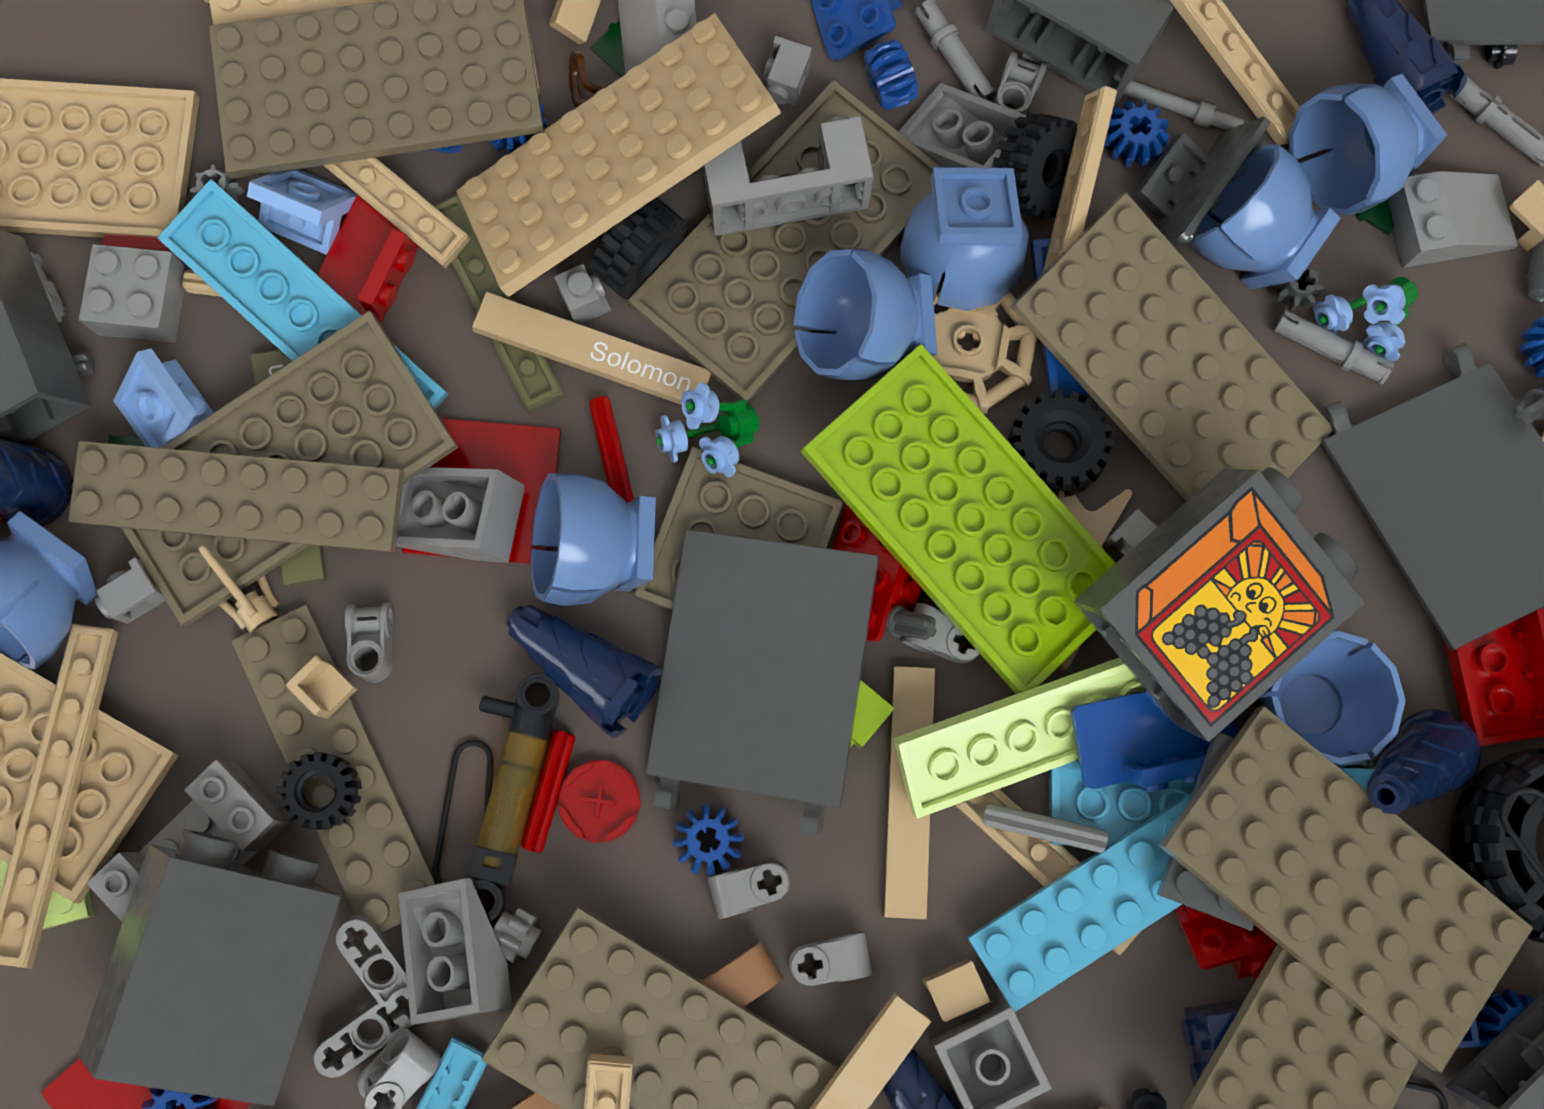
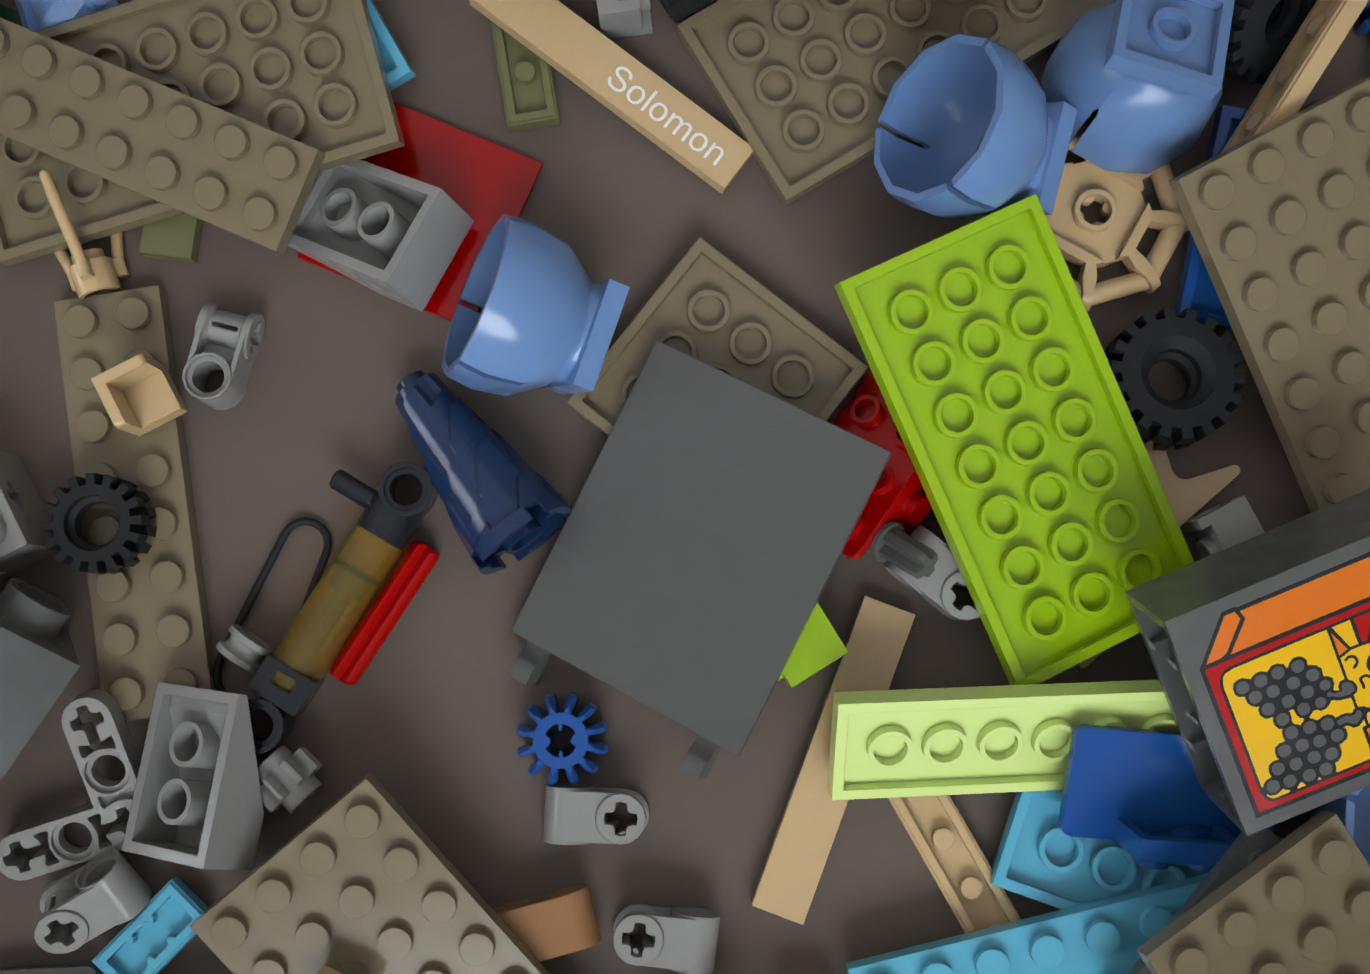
camera: 20 degrees right, 5 degrees up
red tile [558,760,641,843] -> none
red axle [589,396,634,503] -> none
light blue plant [655,383,760,477] -> none
light grey axle [982,803,1108,853] -> none
none -> light grey bush [216,623,273,674]

